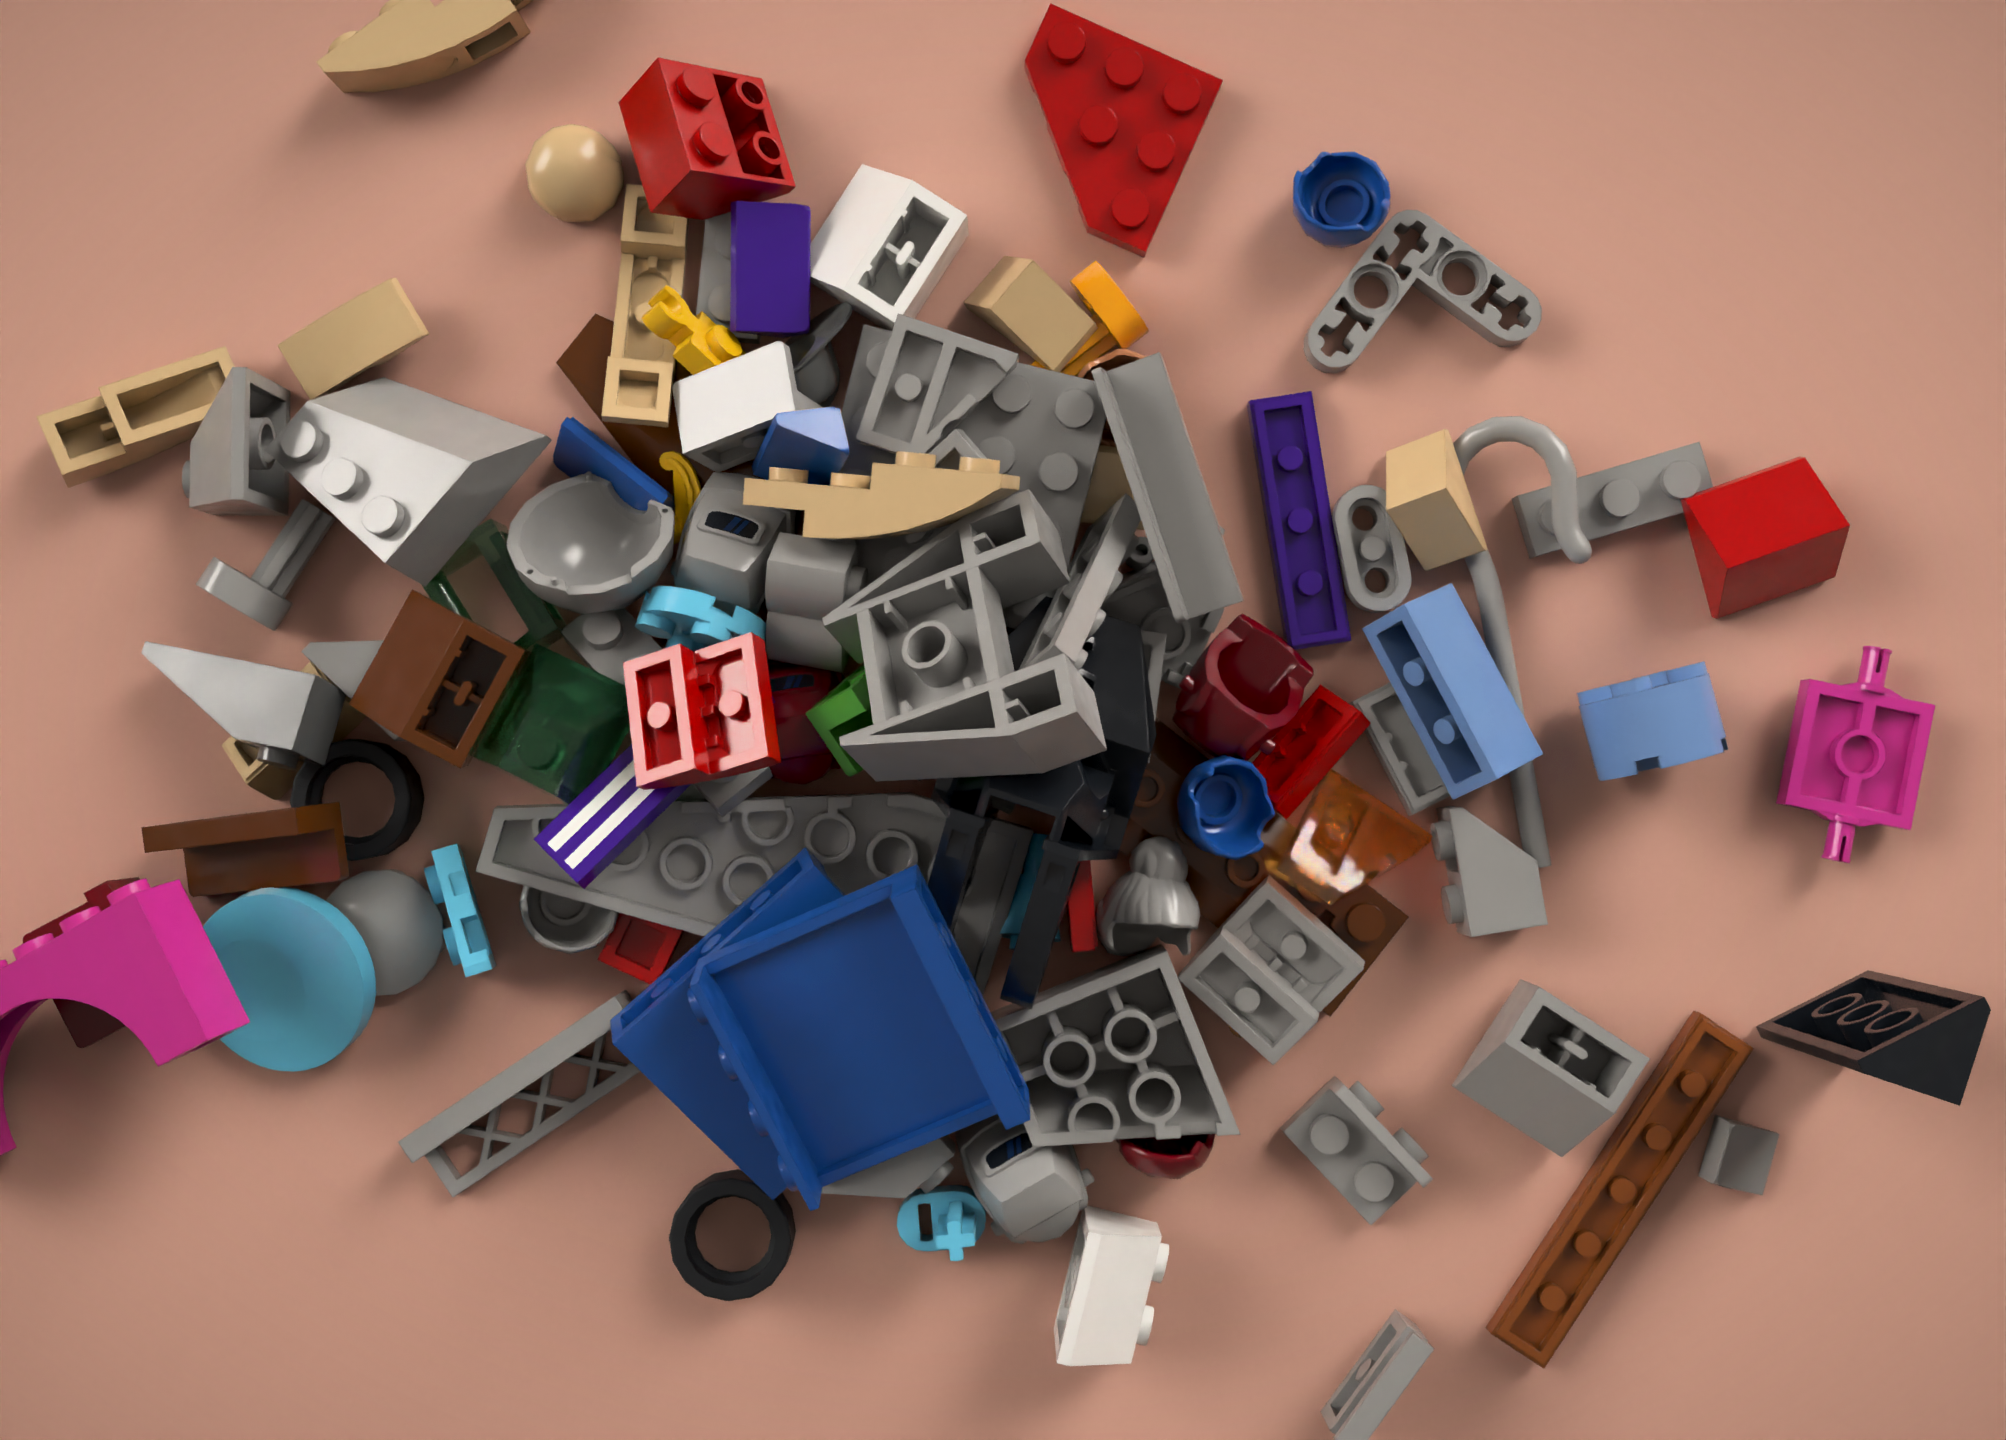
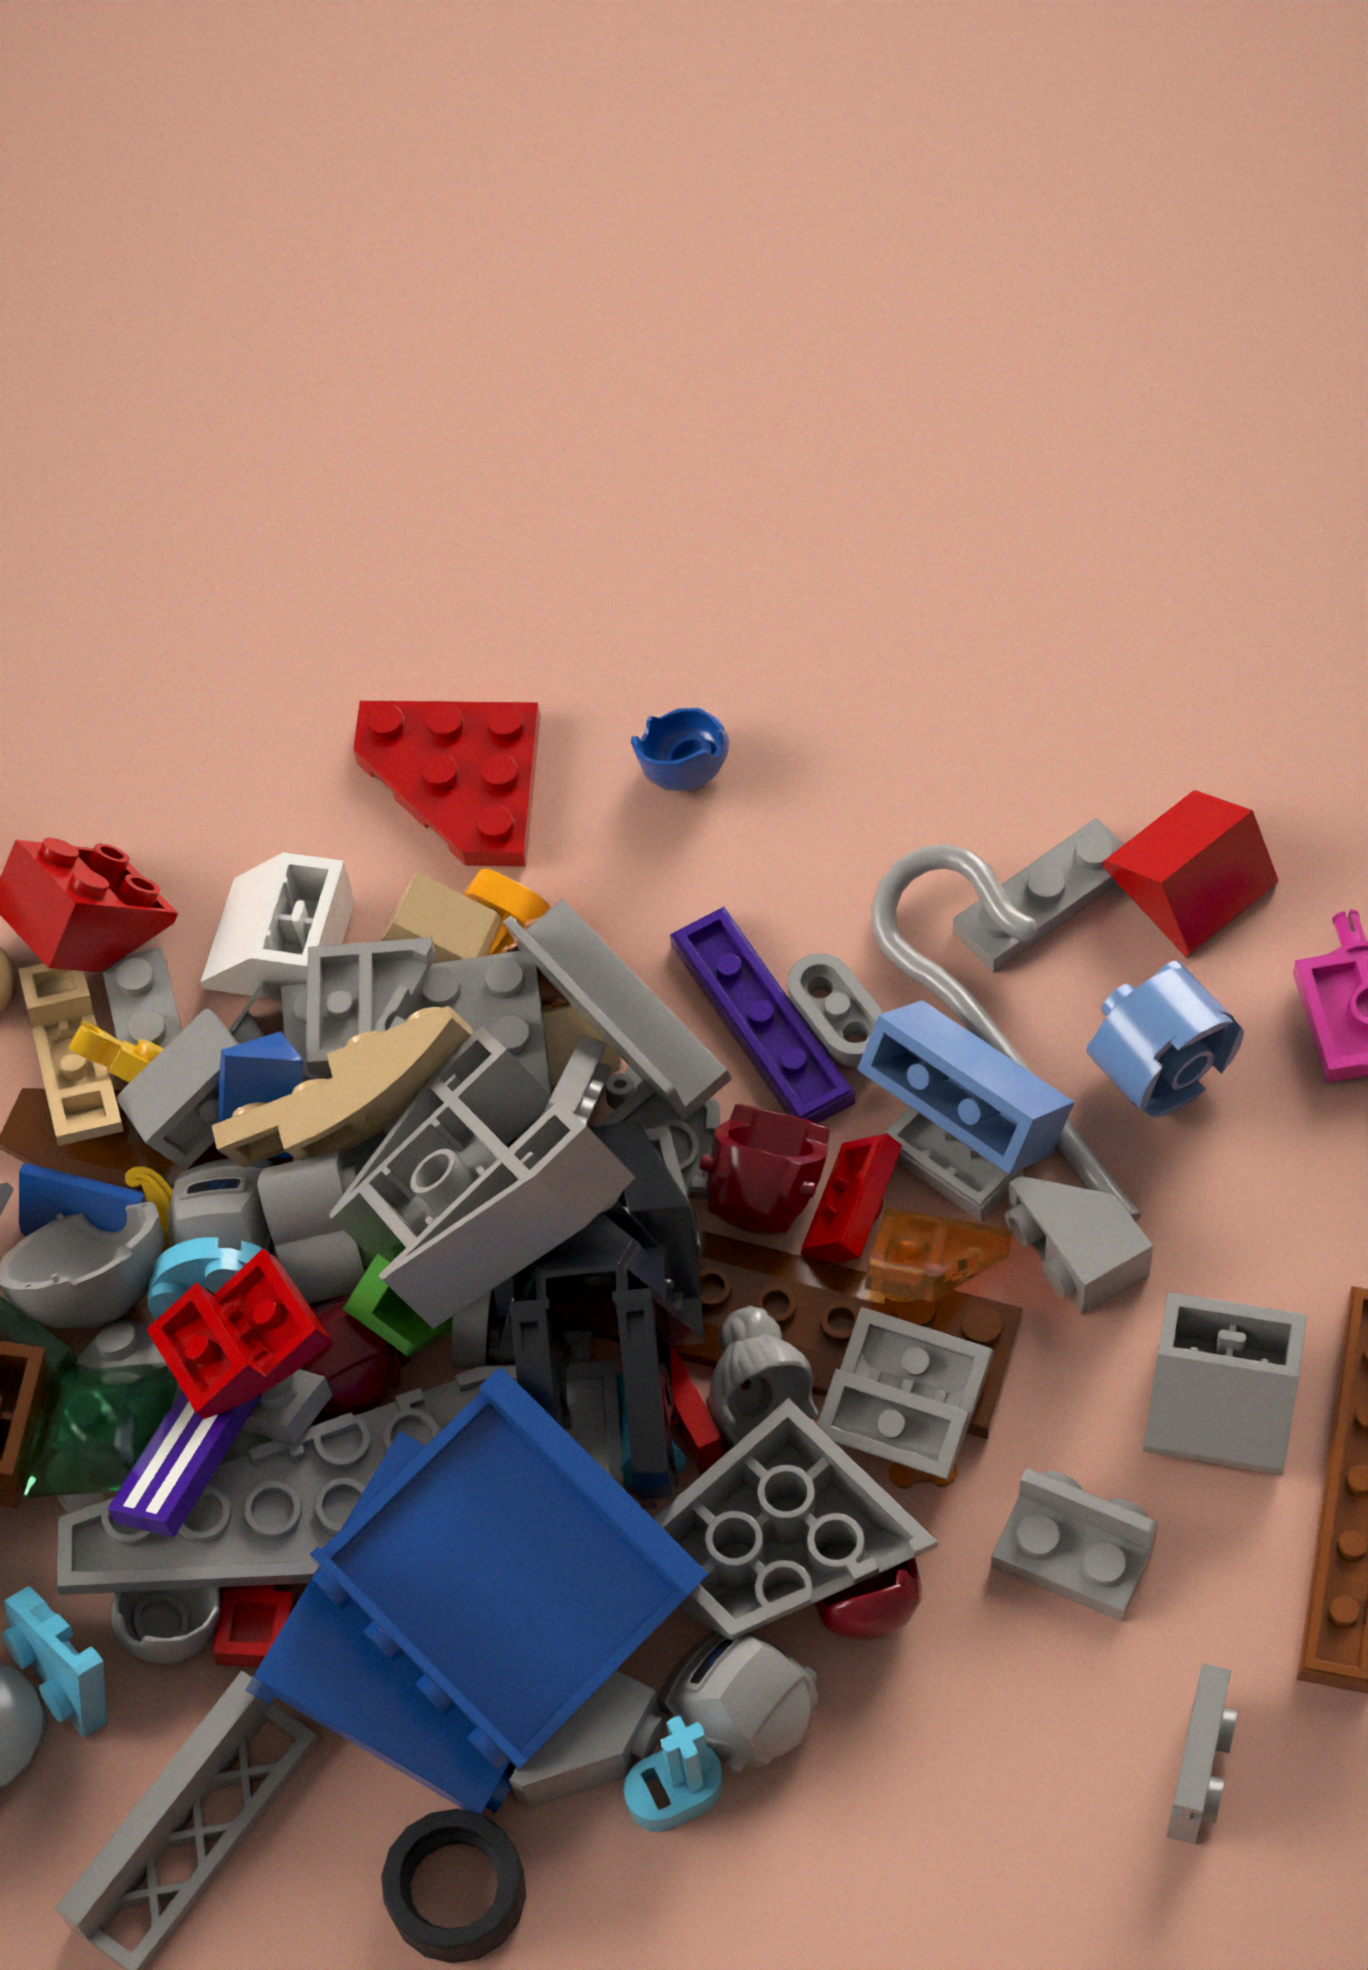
camera: 15 degrees left, 30 degrees down
dark purple slope [730,201,811,338] -> none
white slope [1054,1205,1169,1366] -> none
blue hair [1177,755,1275,860] -> none
light grey beam [1303,210,1542,373] -> none
tan slope [1386,429,1488,571] -> none

